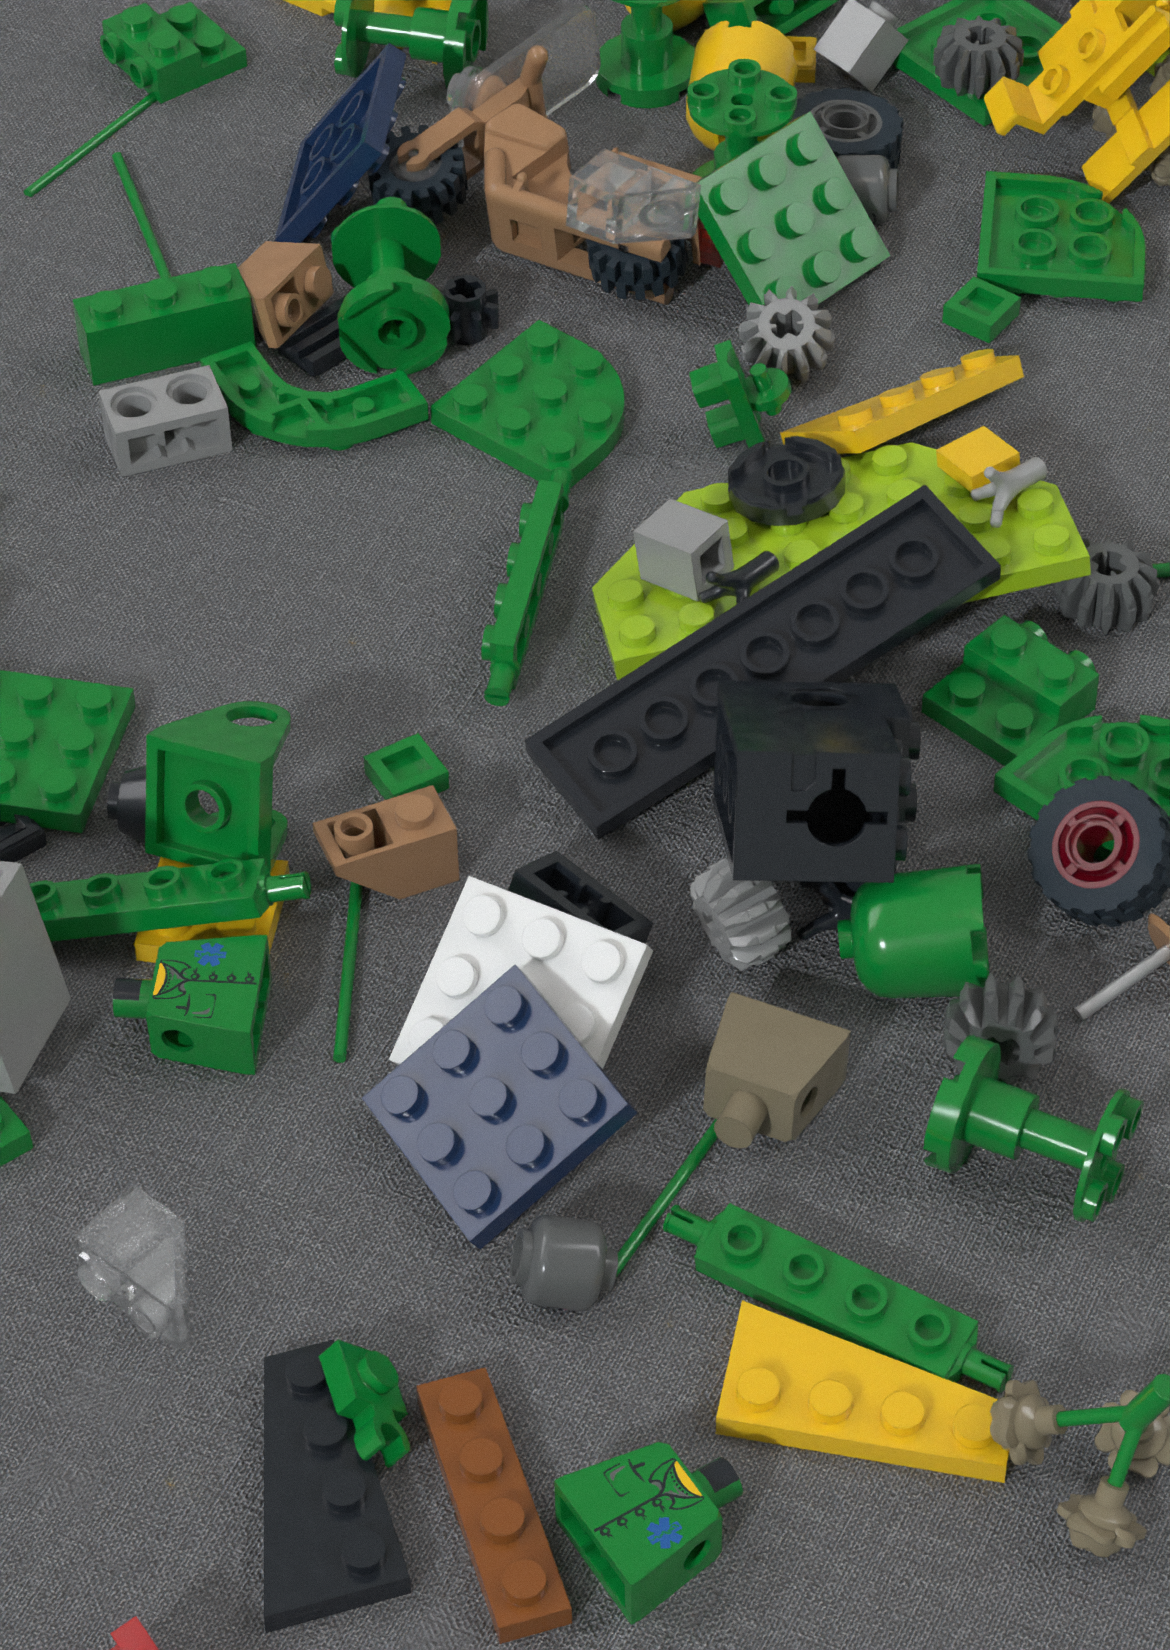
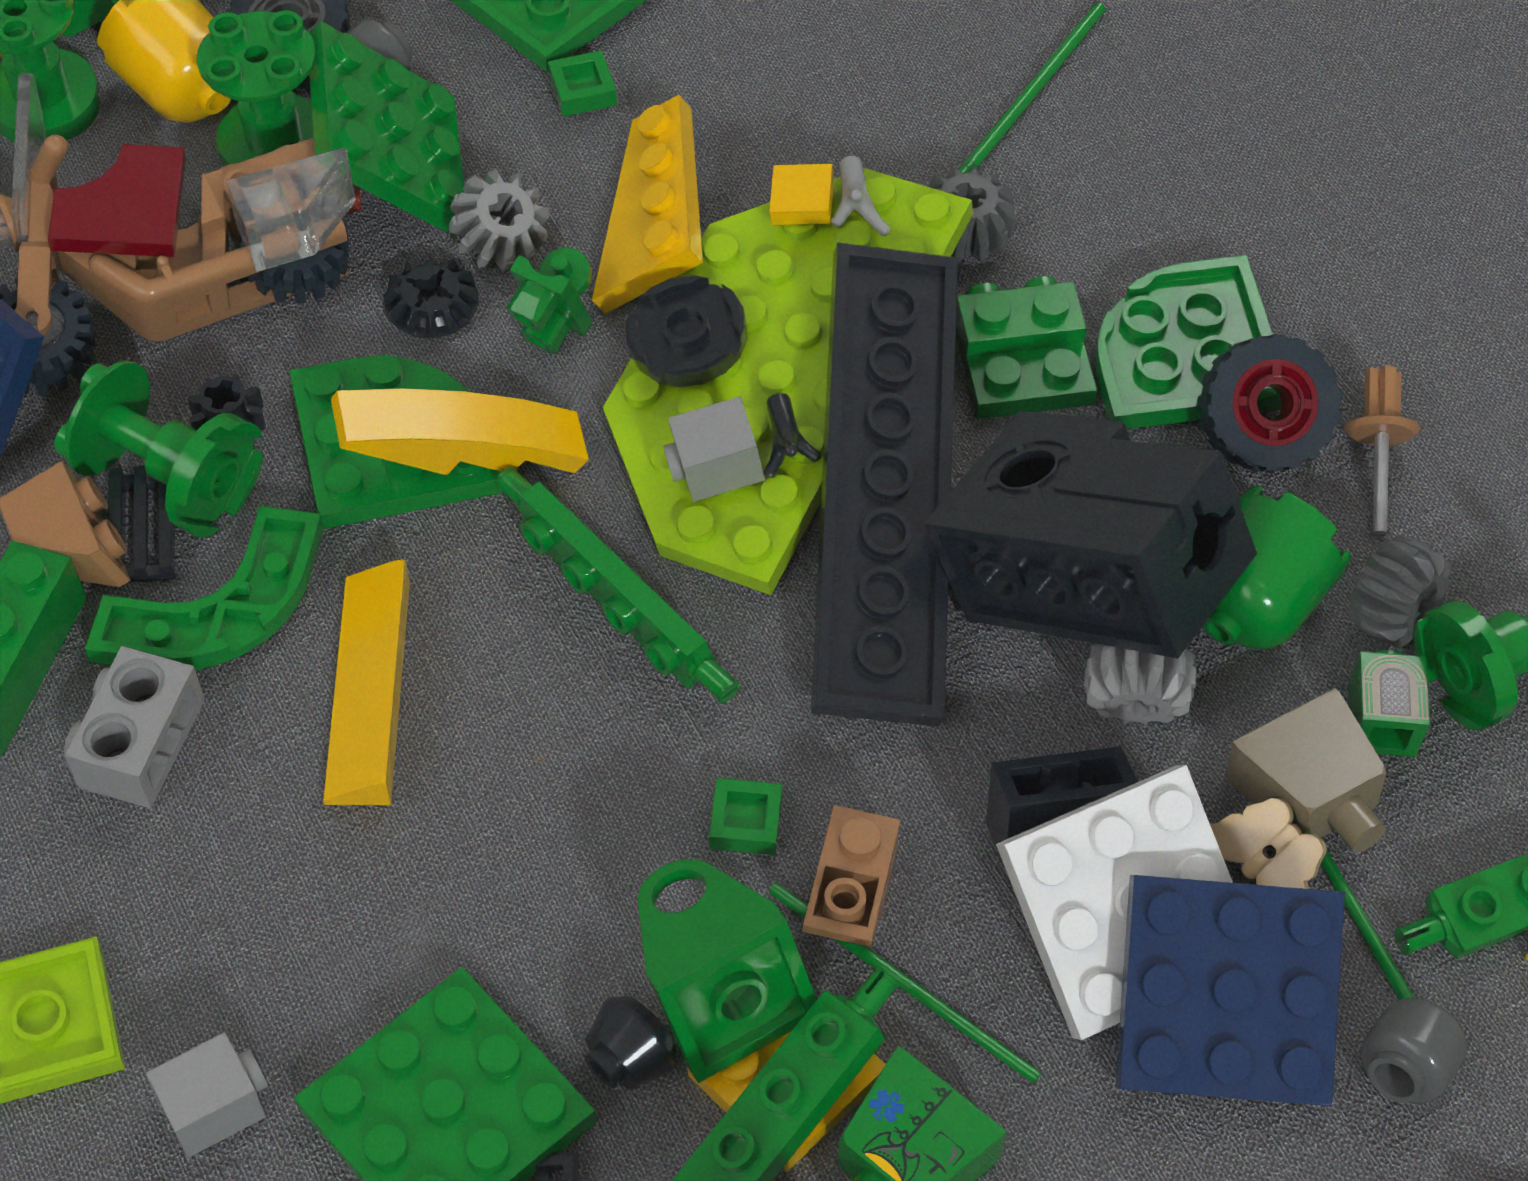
camera: 55 degrees left, 10 degrees up
none -> dark red tile [48,144,186,257]
none -> yellow slope [323,560,410,805]
none -> yellow slope [331,388,589,475]
none -> black gear [383,256,479,338]
none -> tan animal [1210,798,1327,889]
none -> brick [1348,650,1430,757]

